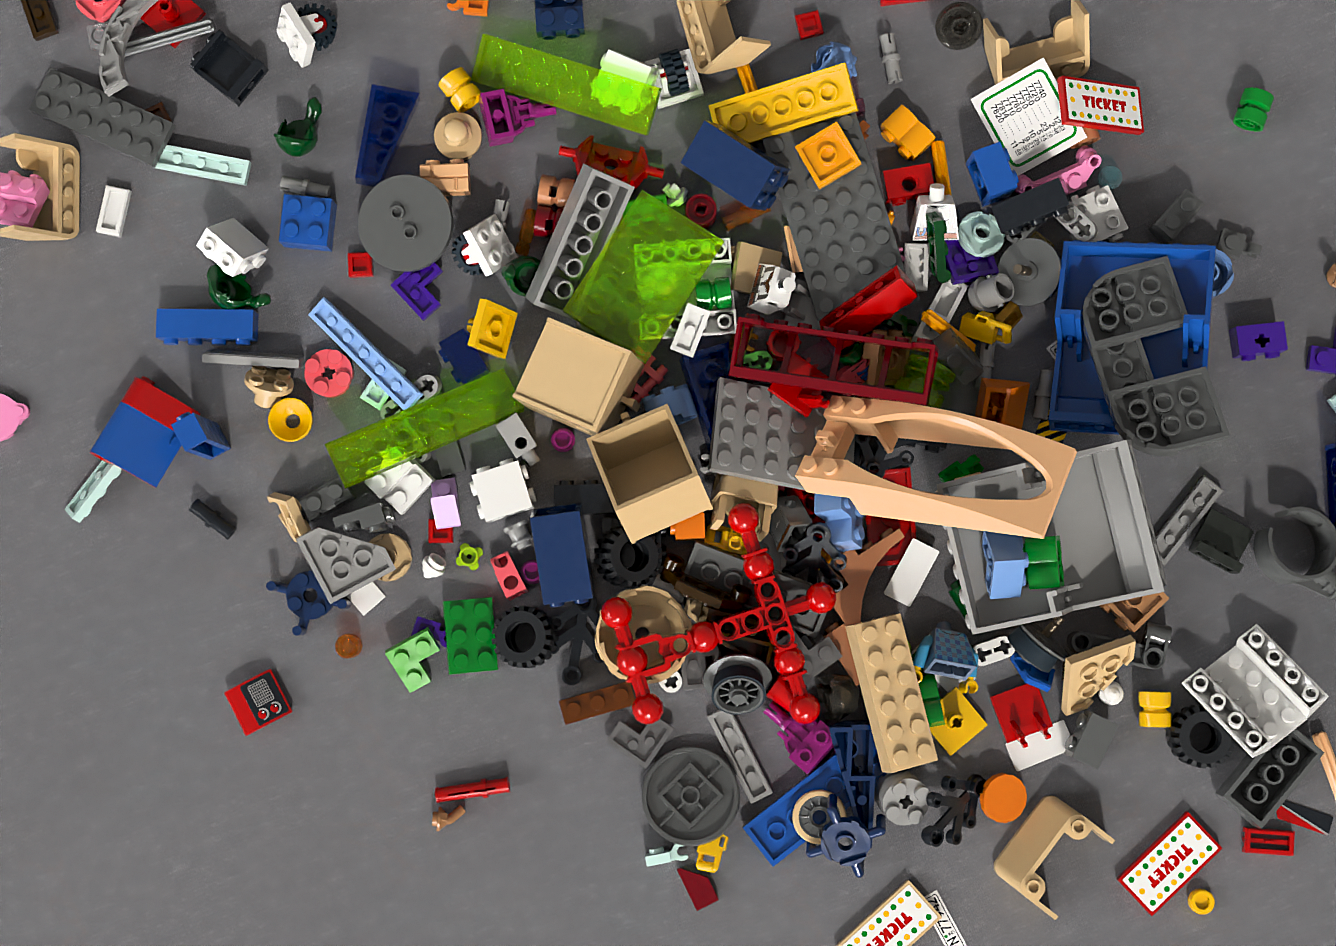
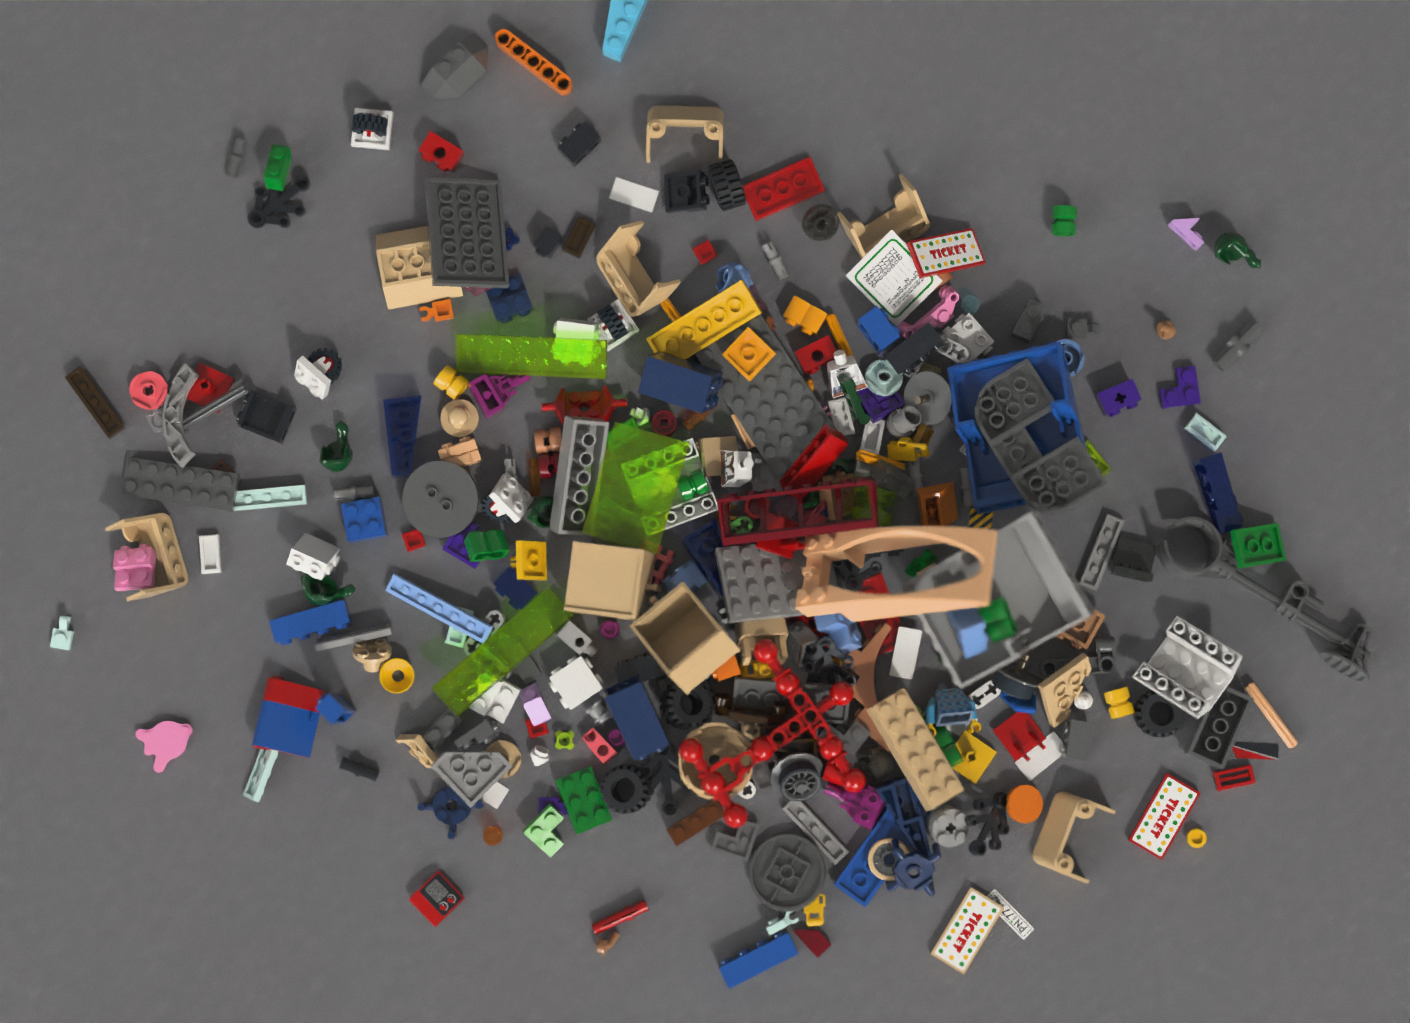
camera: 15 degrees left, 0 degrees up
coral plate [304,349,354,398] -> none
white plate [670,303,710,358] -> none
none -> green brick [464,529,510,562]
none -> blue brick [718,930,799,989]

